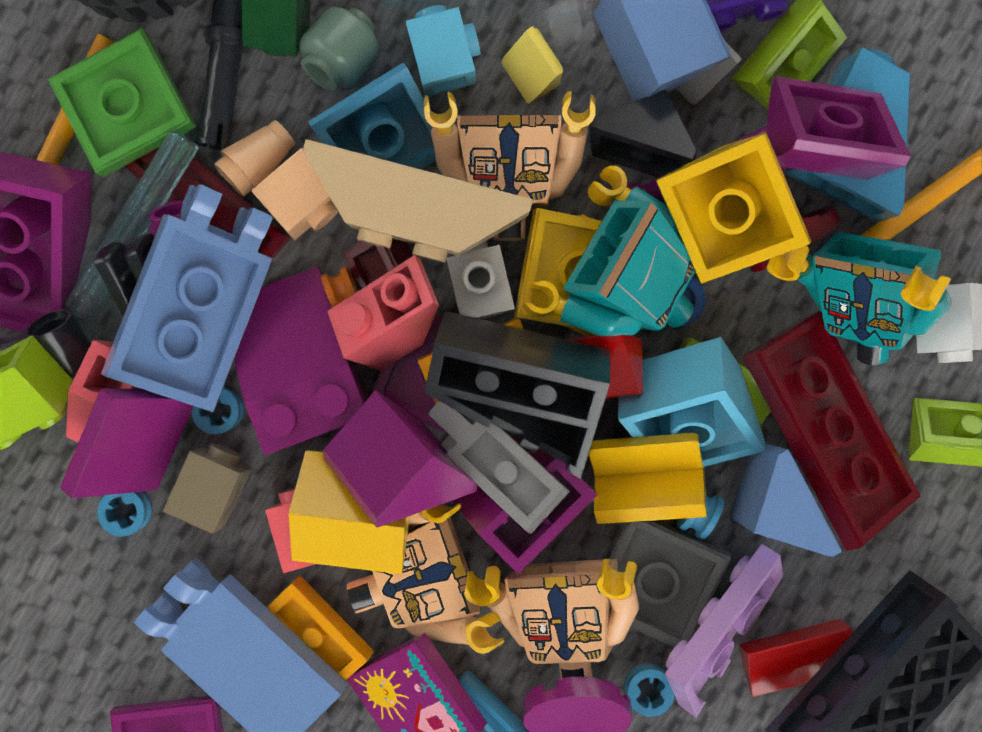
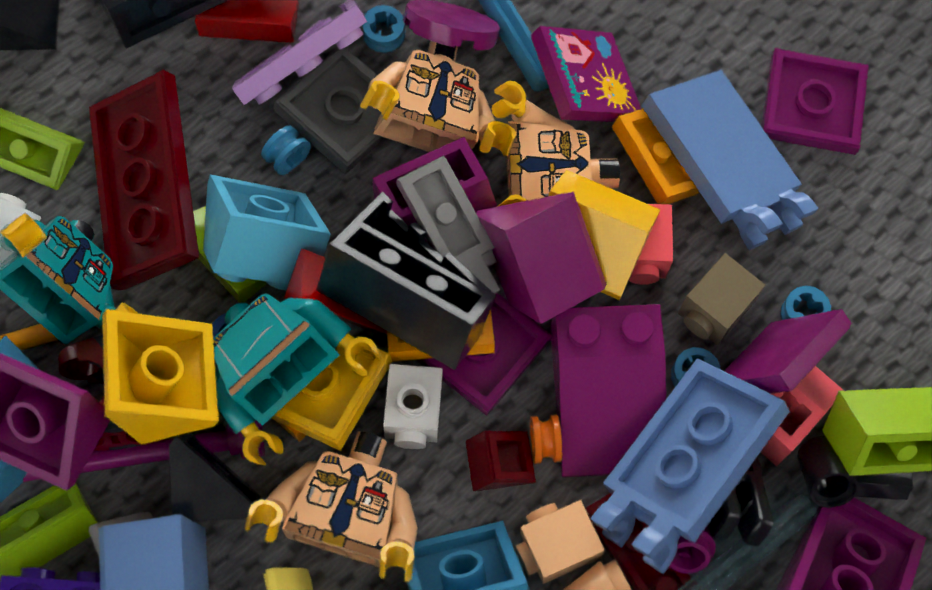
camera: 160 degrees left, 20 degrees down
tan wedge [303,139,533,263] -> none
coral slope [327,255,439,371] -> none
yellow panel [589,433,707,524] -> none
medium blue slope [730,443,842,557] -> none

